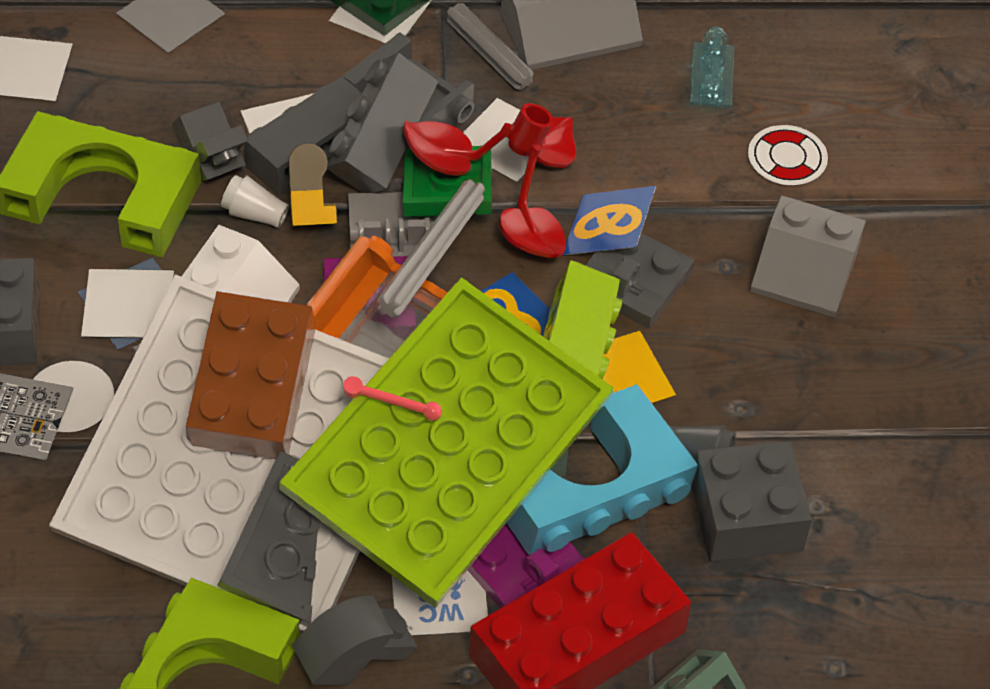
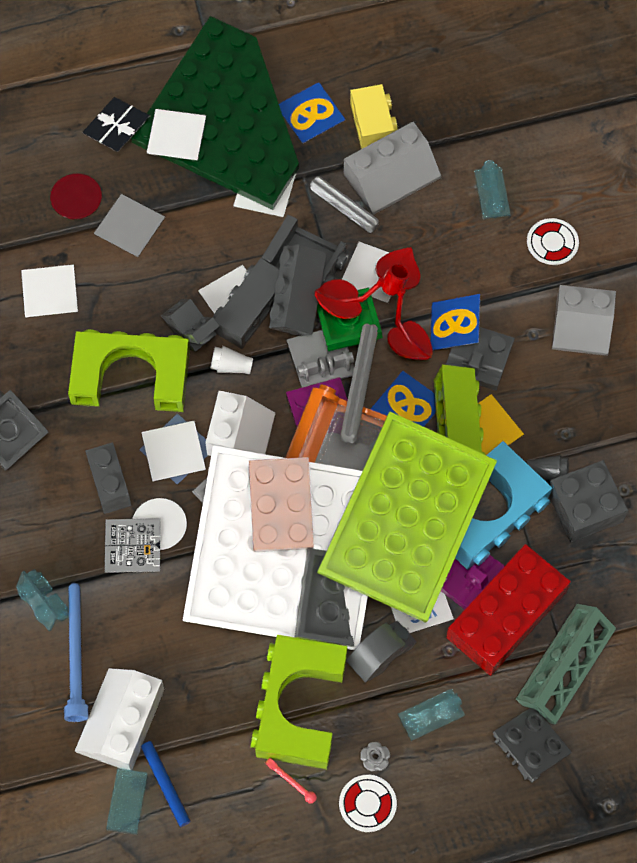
camera: 10 degrees left, 15 degrees up
leg [288,143,337,226] -> none
coral hinge [343,376,442,421] -> none

